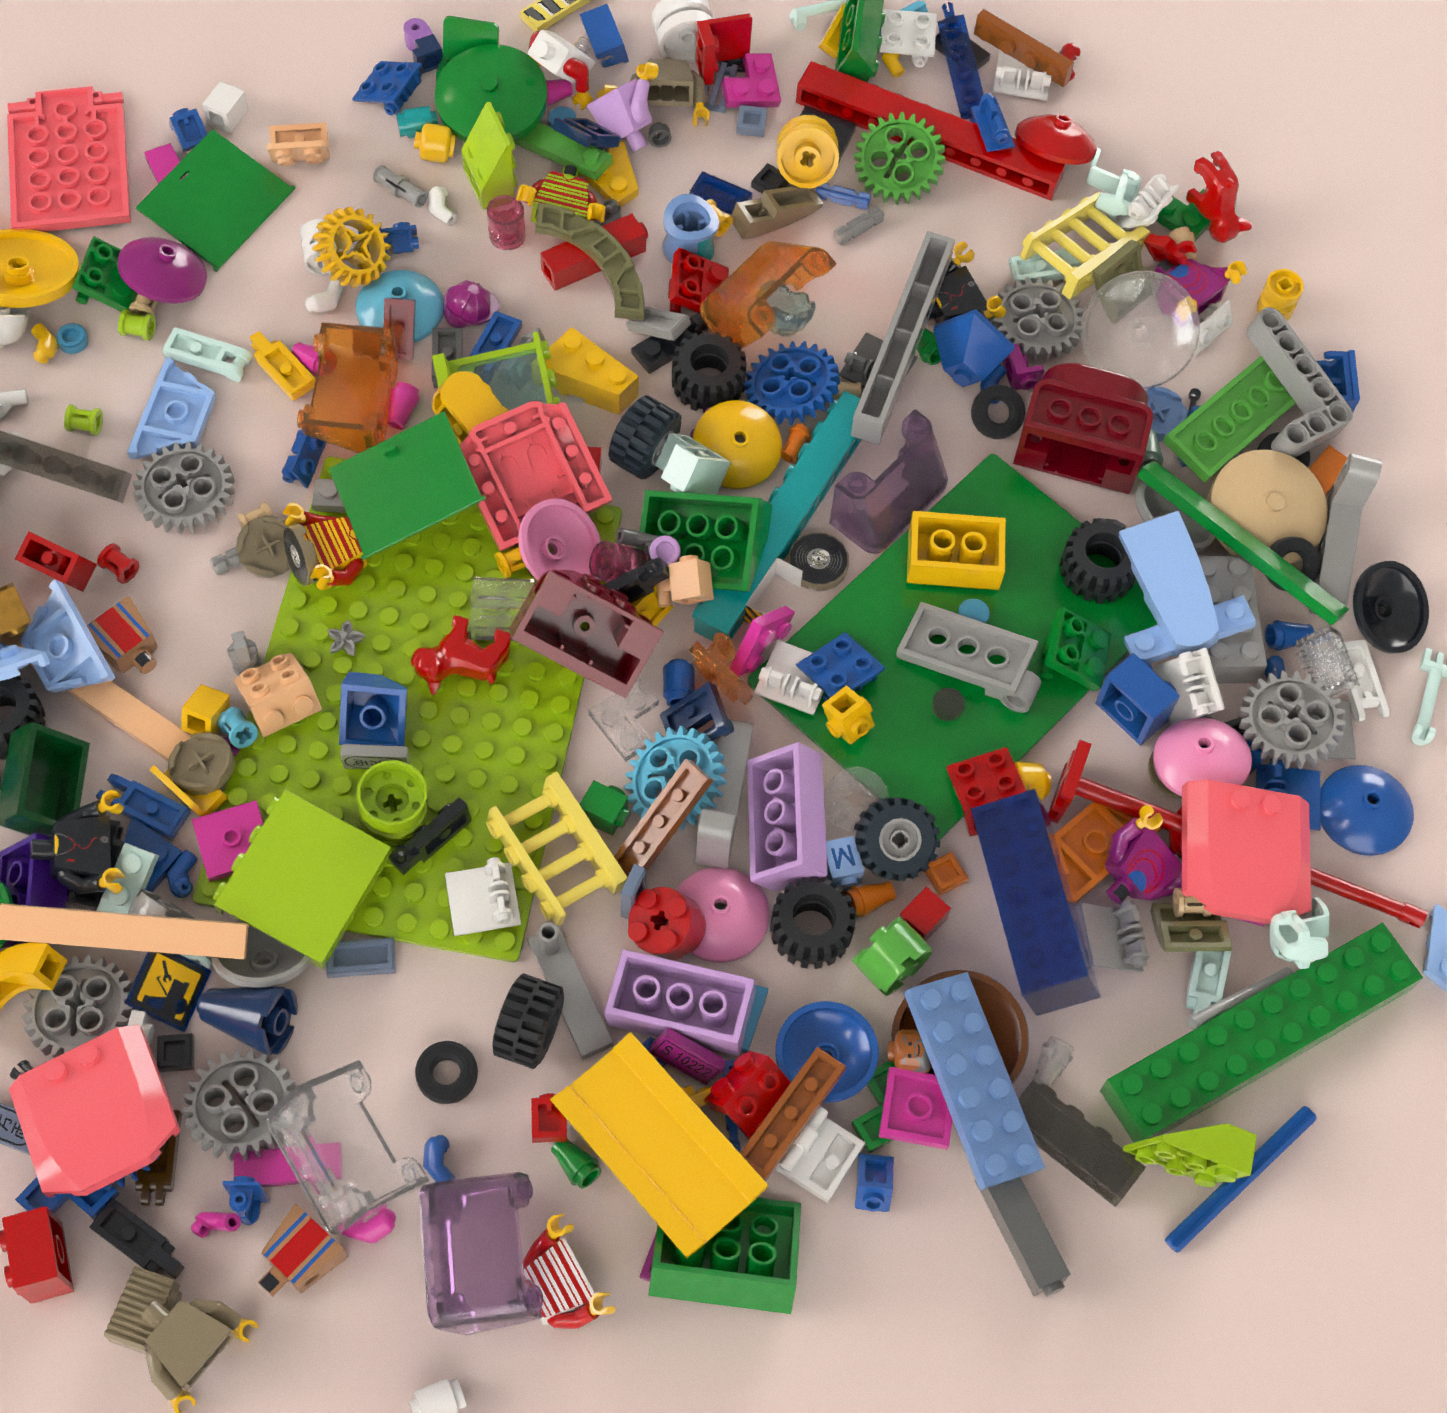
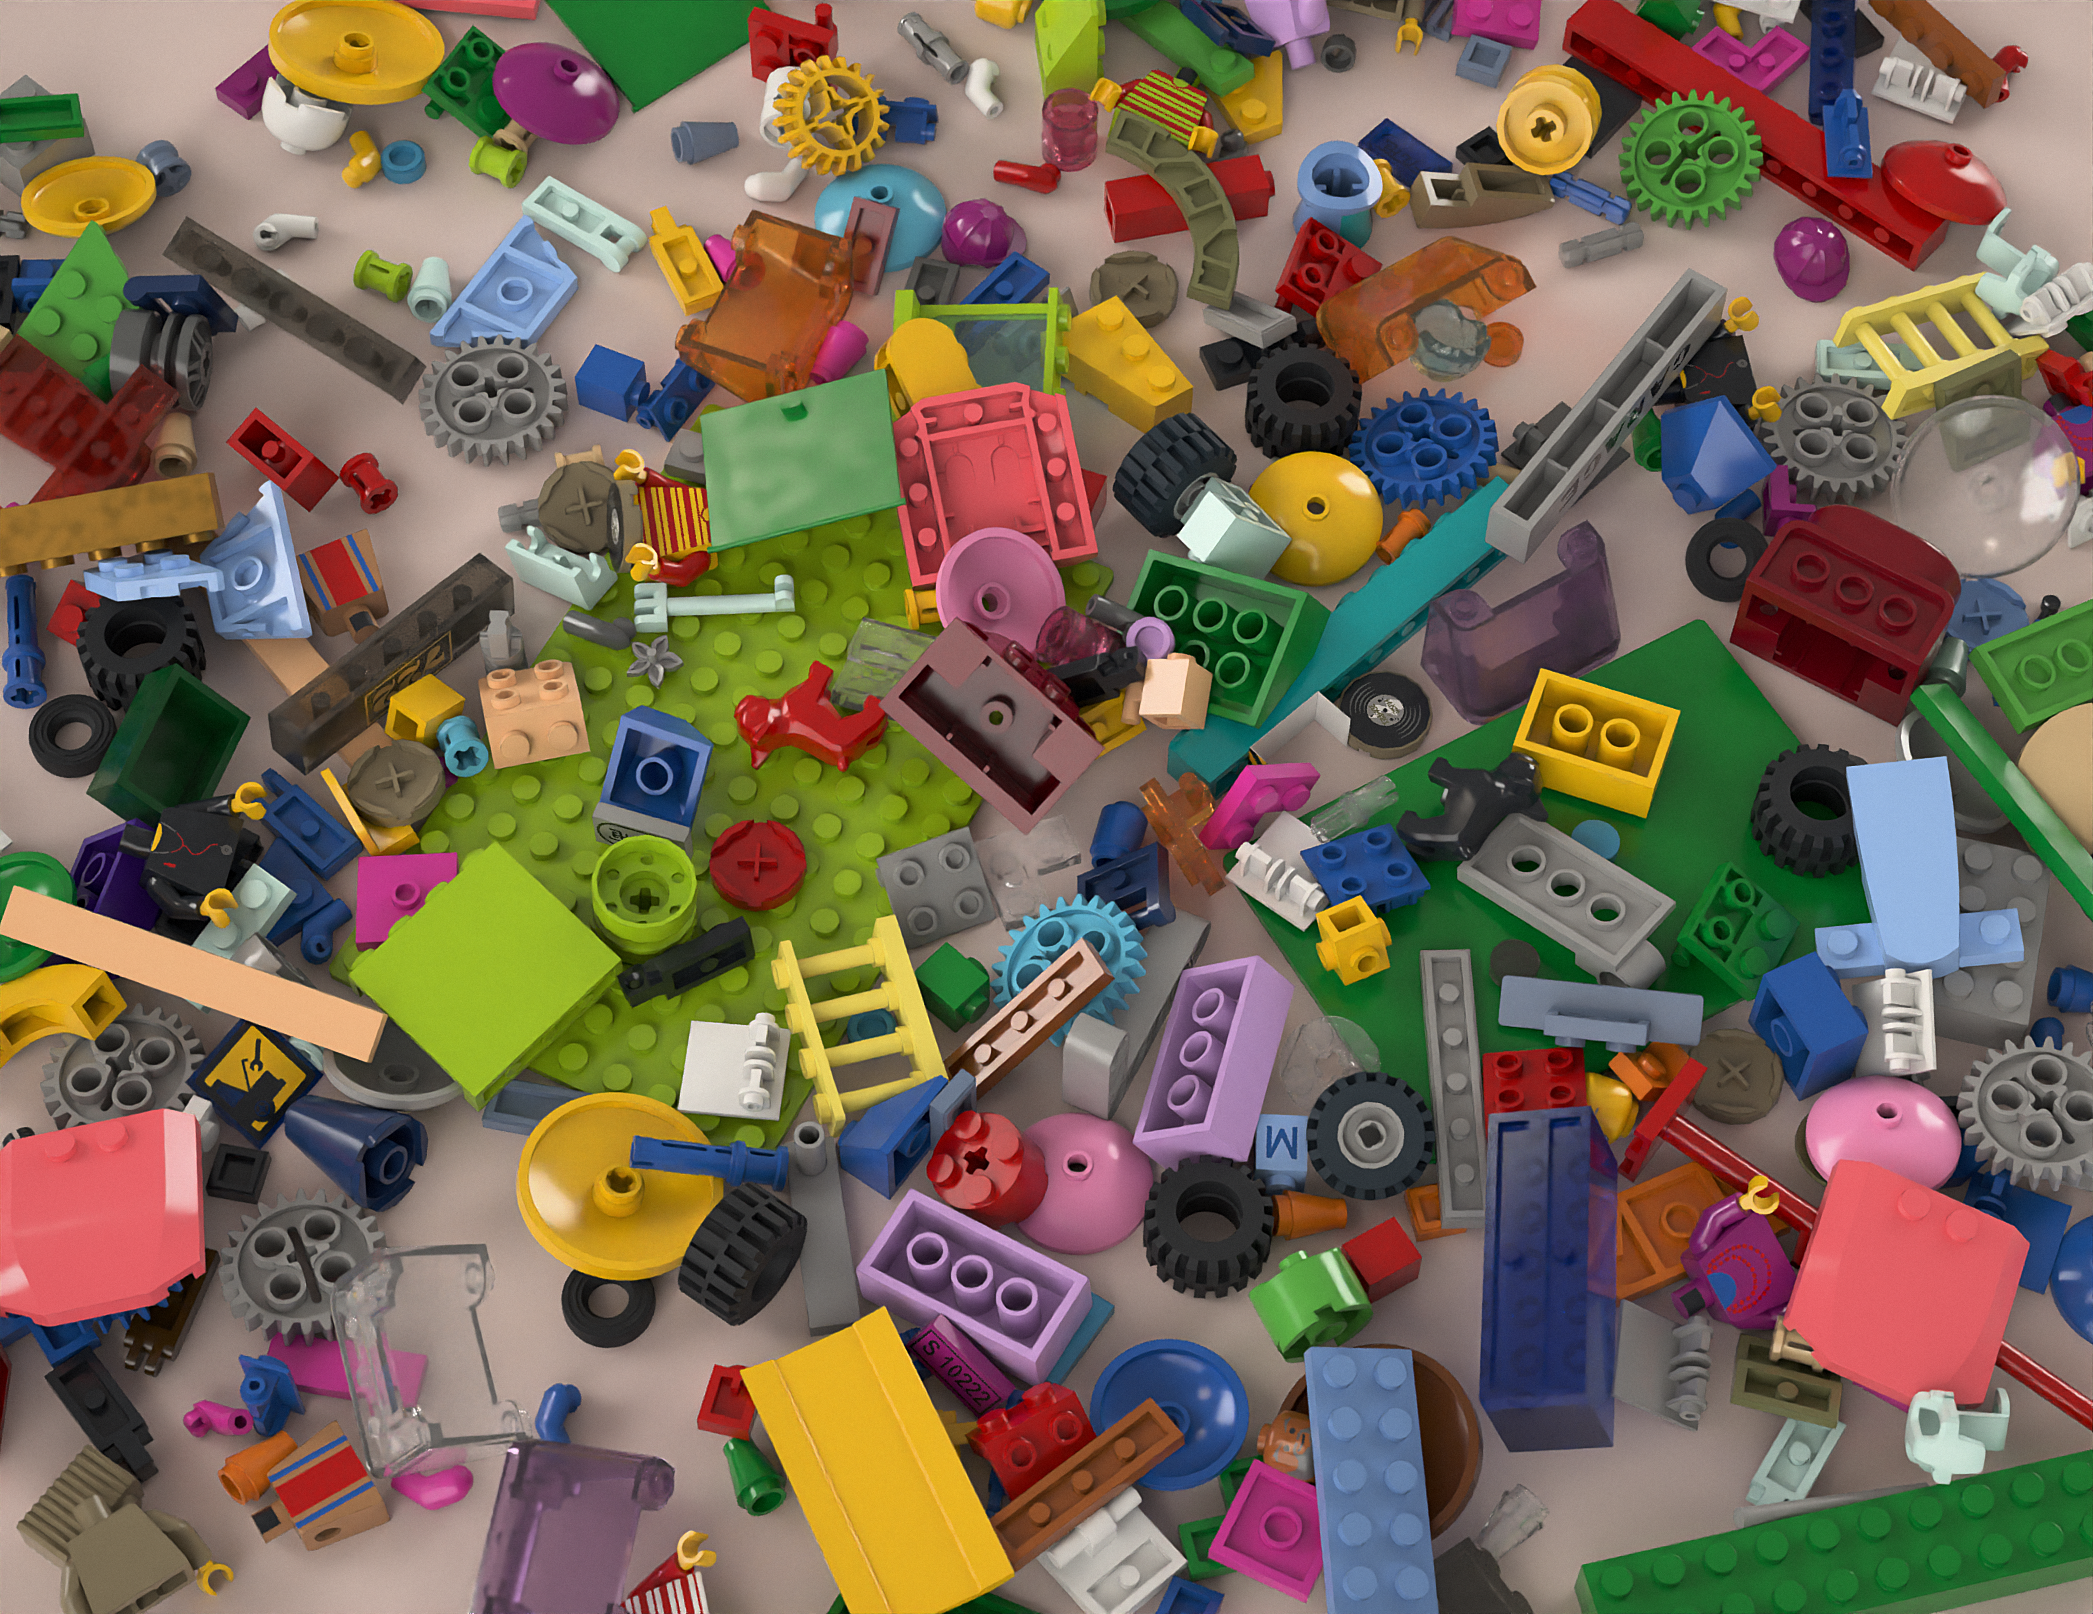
camera: 20 degrees right, 5 degrees down
none -> orange cone [218,1430,298,1505]
none -> clear smoke brick [268,553,515,776]
none -> light aqua cone [407,257,452,323]
none -> light aqua hinge [504,525,618,611]
none -> yellow dish [516,1092,724,1280]
none -> dark grey arm [563,610,636,651]
none -> blue brick [575,344,650,422]
none -> blue pin [629,1135,789,1192]
none -> light aqua hinge [634,575,795,633]
none -> sand blue cone [671,121,739,165]
none -> red tile [709,819,807,912]
none -> red plate [748,3,839,93]
none -> blue slope [838,1075,949,1200]
none -> dark azure tile [847,1008,897,1059]
none -> light grey hinge [875,826,997,950]
none -> red arm [993,160,1061,194]
none -> dark tan tile [1089,250,1179,329]
none -> clear axle [1309,775,1399,843]
none -> black animal [1396,751,1549,862]
none -> light grey tile [1419,949,1494,1229]
none -> clear orange tile [1477,322,1524,367]
none -> sand blue bracket [1498,975,1704,1053]
none -> orange bracket [1608,1041,1690,1102]
none -> dark tan tile [1688,1028,1785,1125]
none -> dark pink plate [1692,26,1811,96]
none -> magenta piece [1773,217,1850,302]

